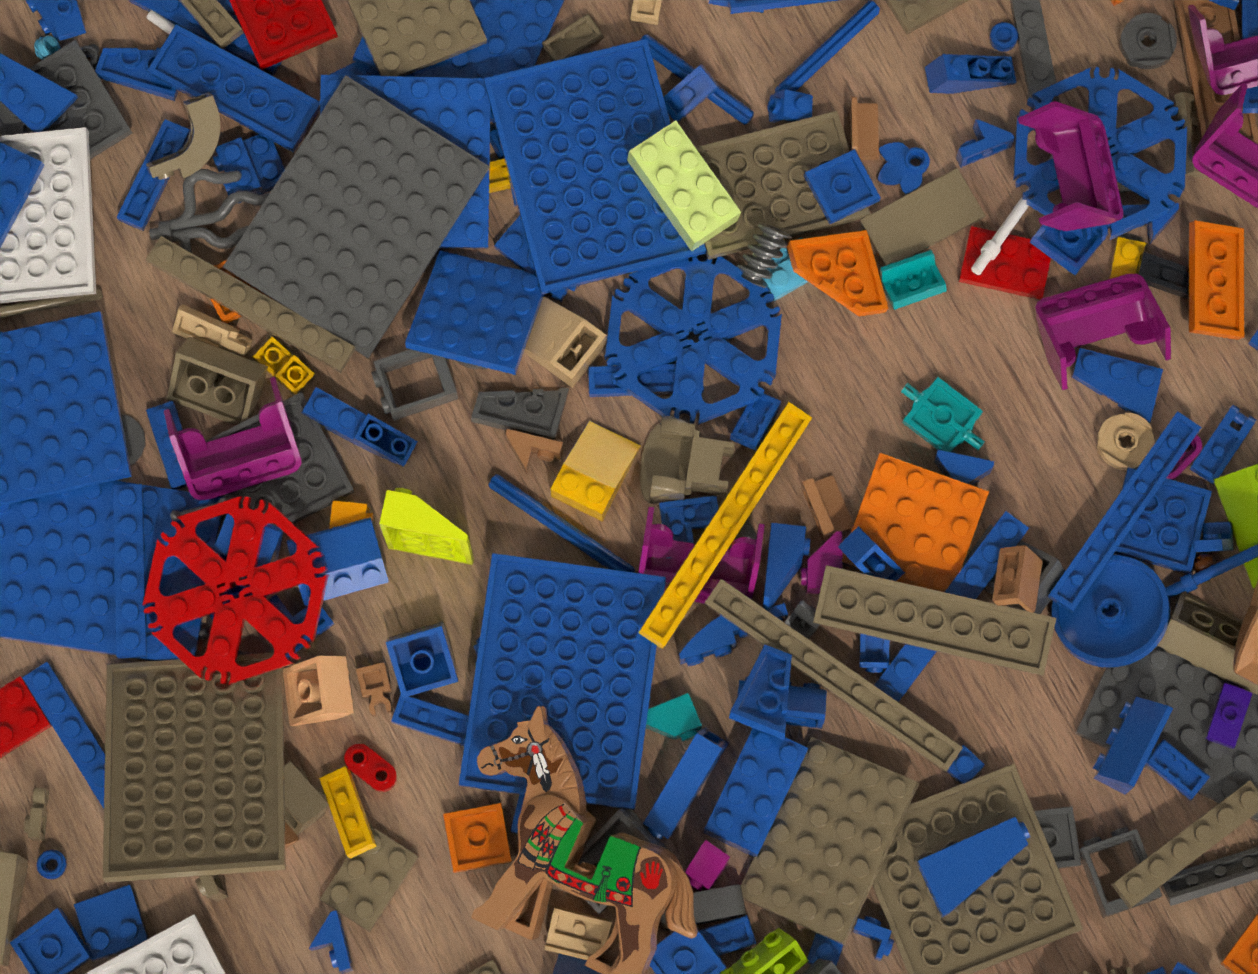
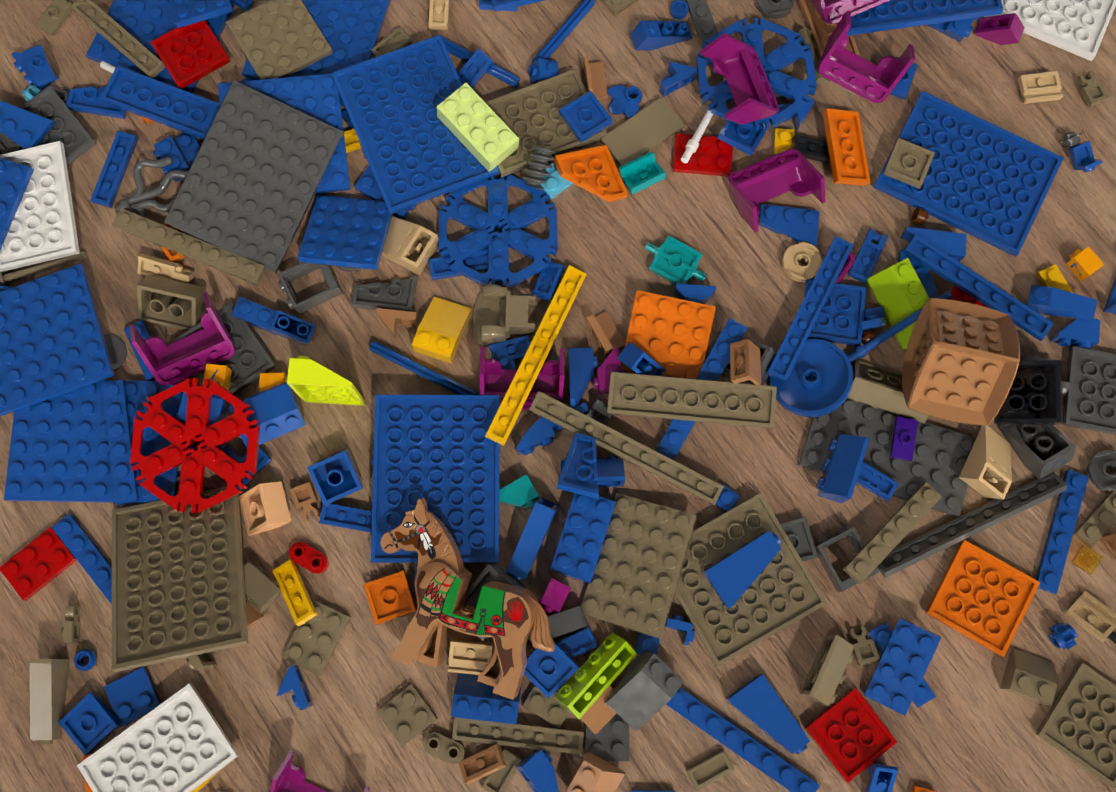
camera: 10 degrees left, 0 degrees up
dark tan arch [146,92,220,180] -> none
yellow slope [252,336,315,395] -> none
blue bracket [859,634,890,673] -> none
none -> light orange brick [202,364,232,396]

